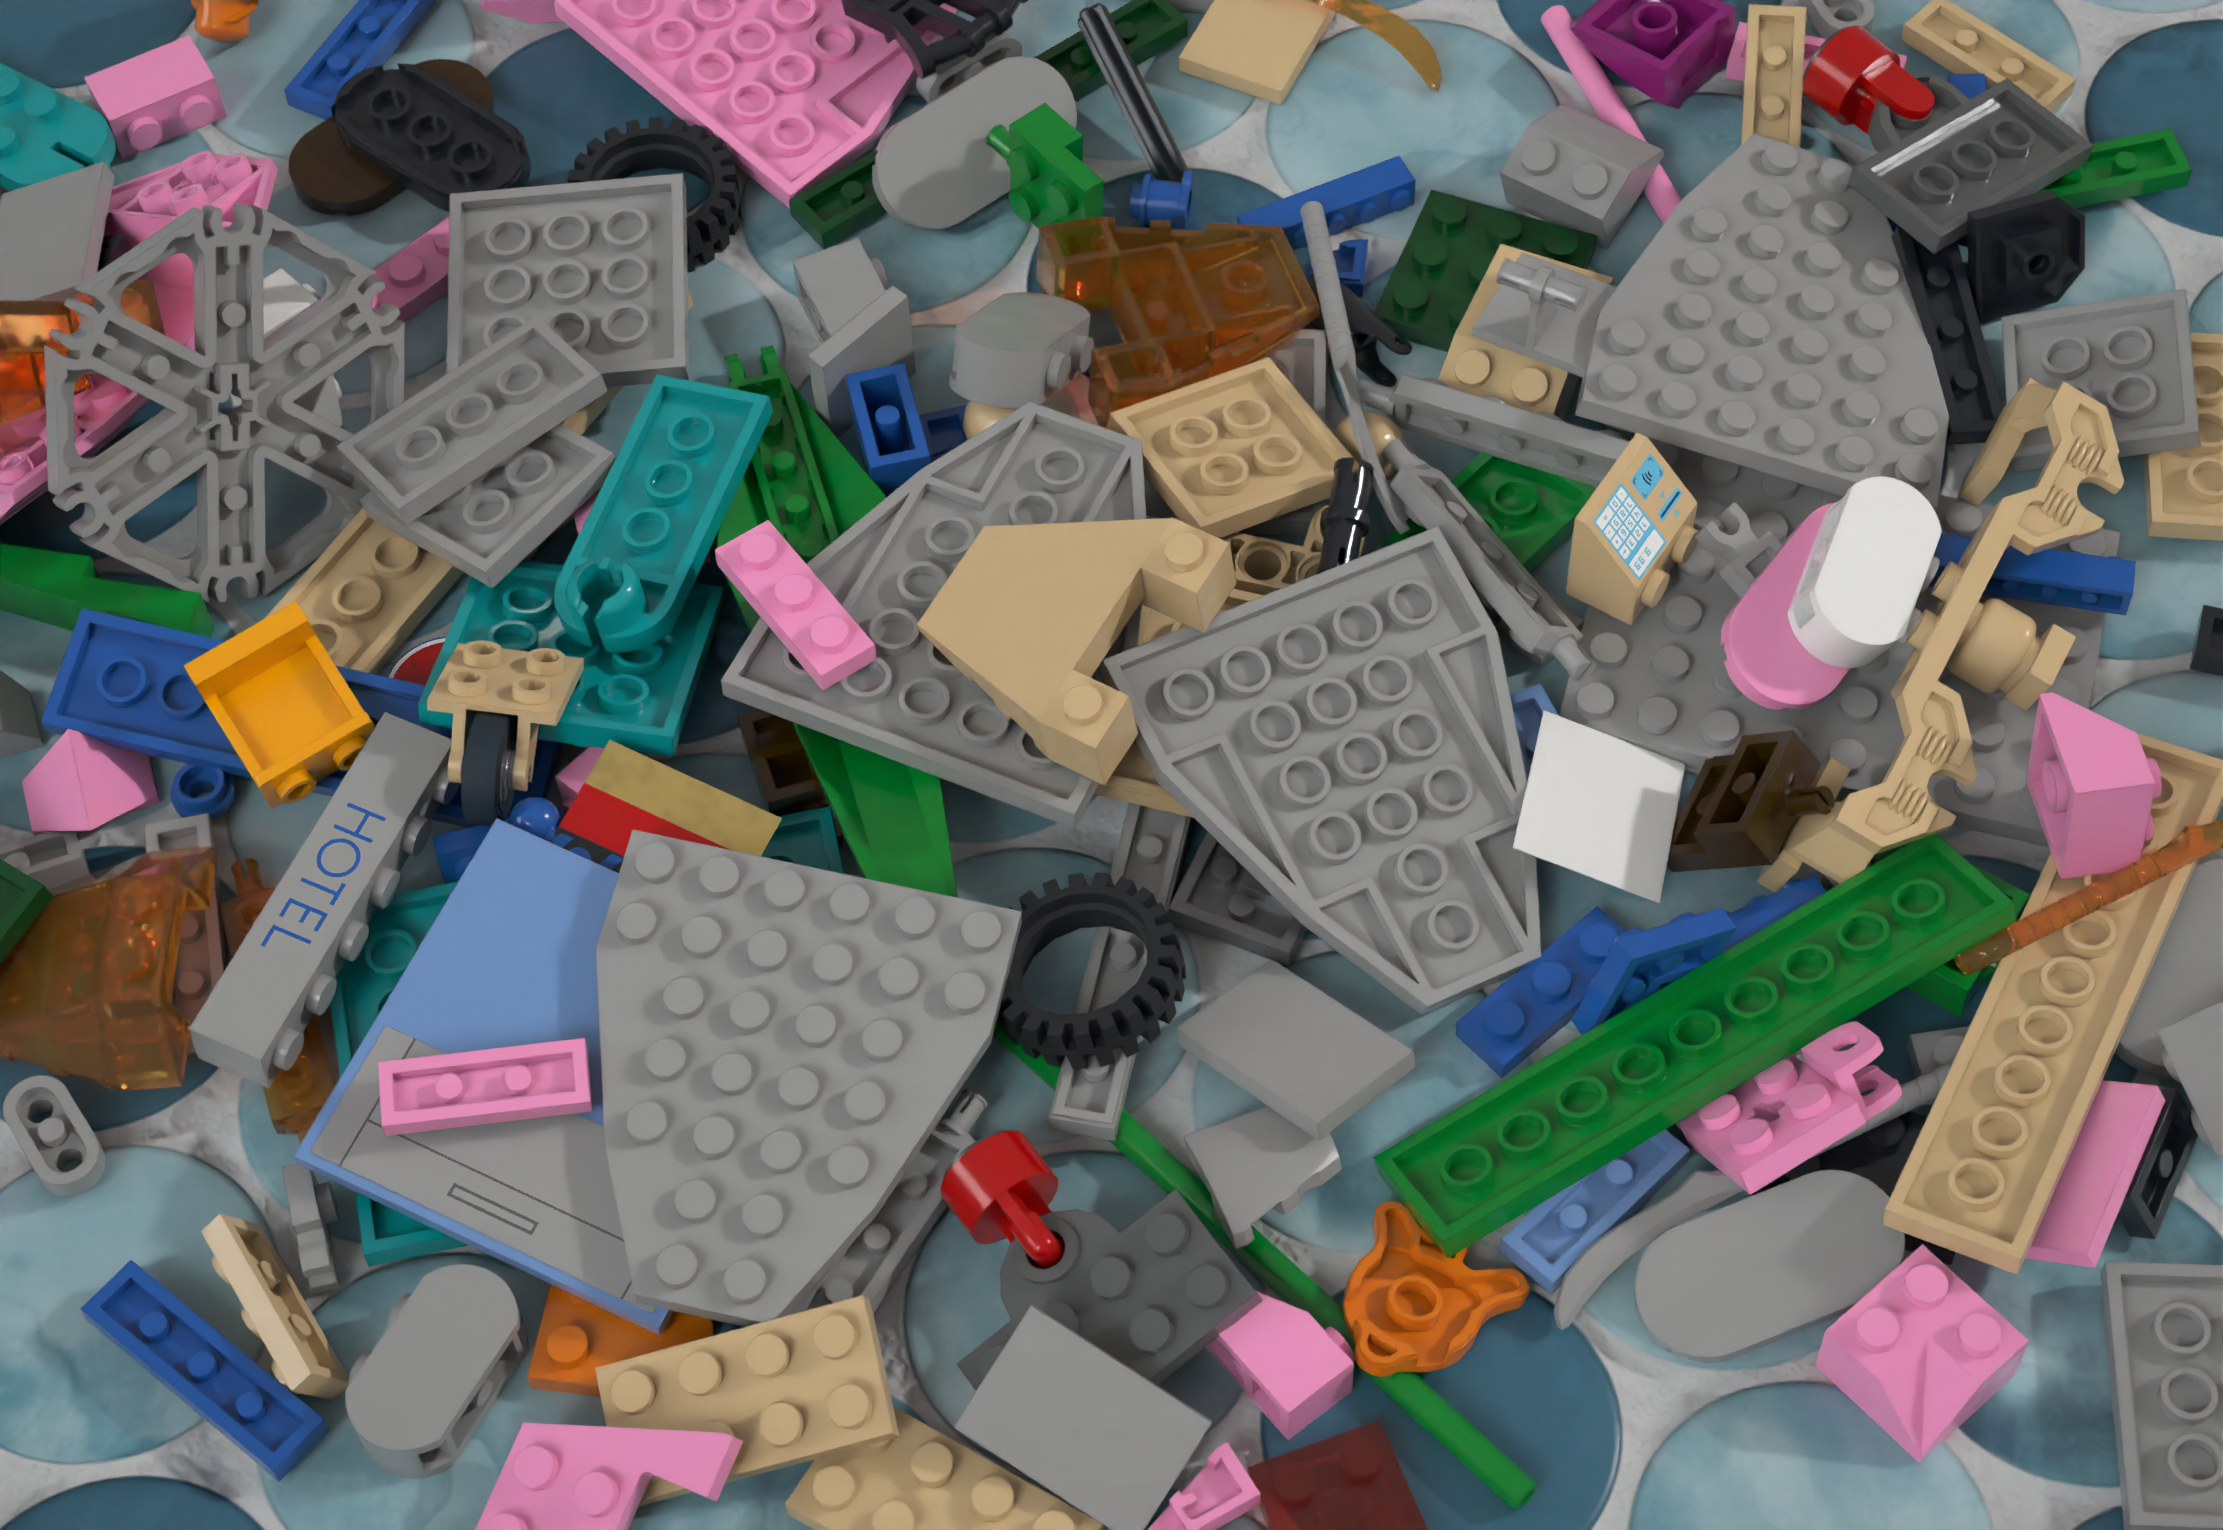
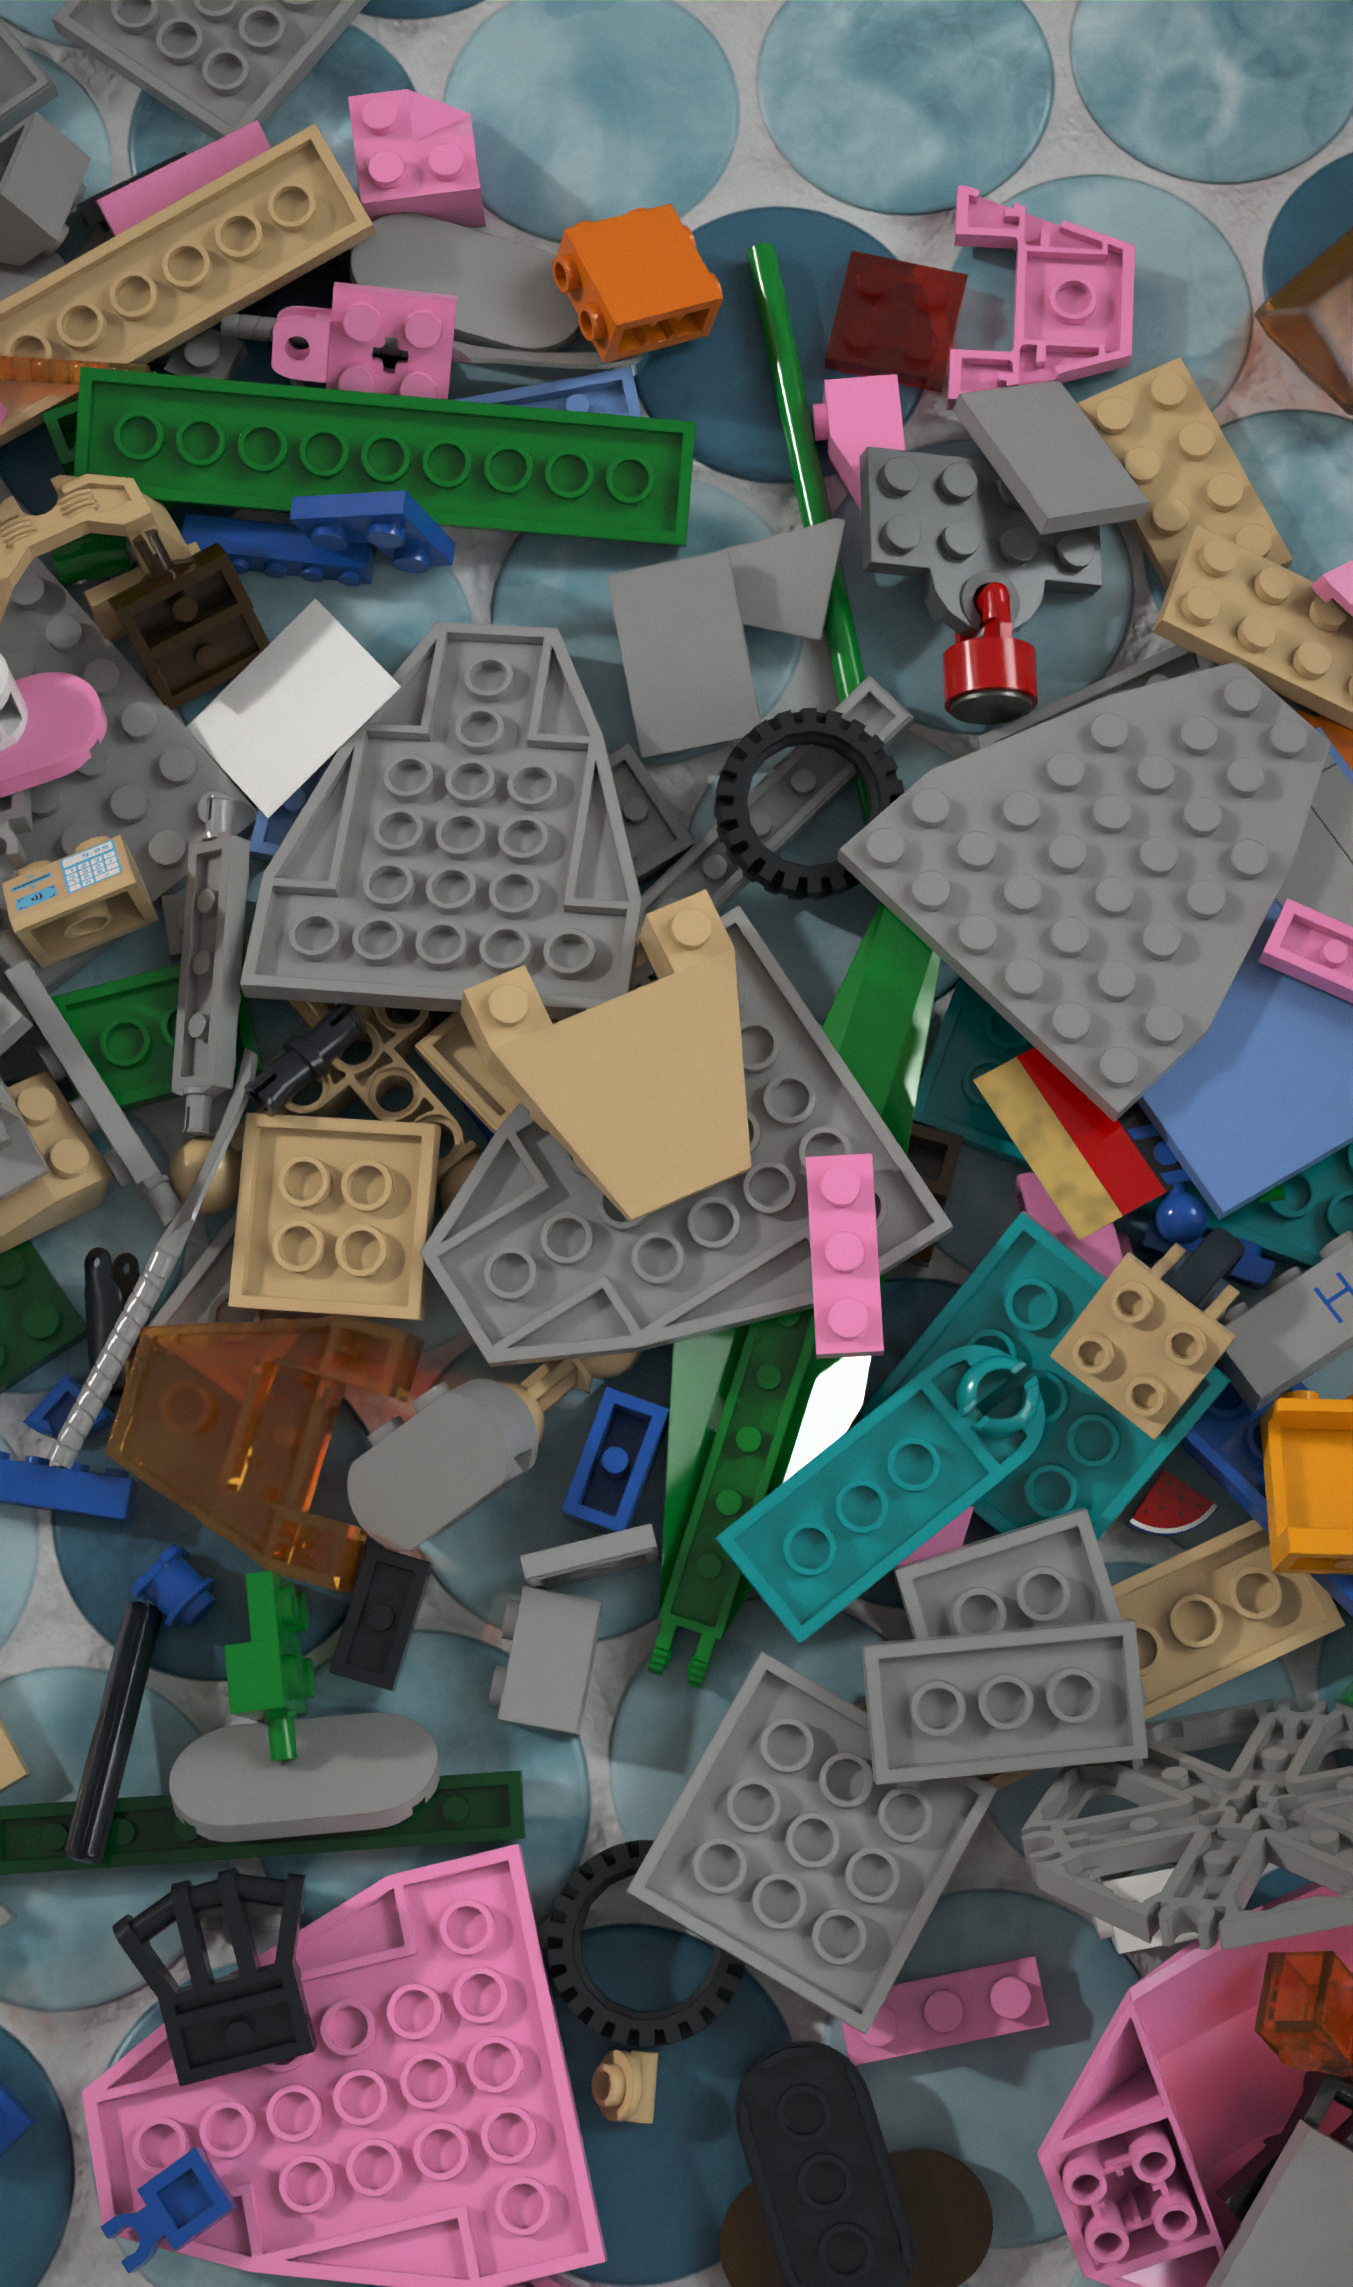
camera: 145 degrees left, 20 degrees up
blue tile [919,405,967,463] -> none
orange tile [1342,1201,1529,1377] -> none
blue plate [1455,906,1625,1078] -> none
none -> black plate [329,1544,433,1692]
none -> orange brick [552,203,723,363]
none -> tan plate [592,2050,659,2123]

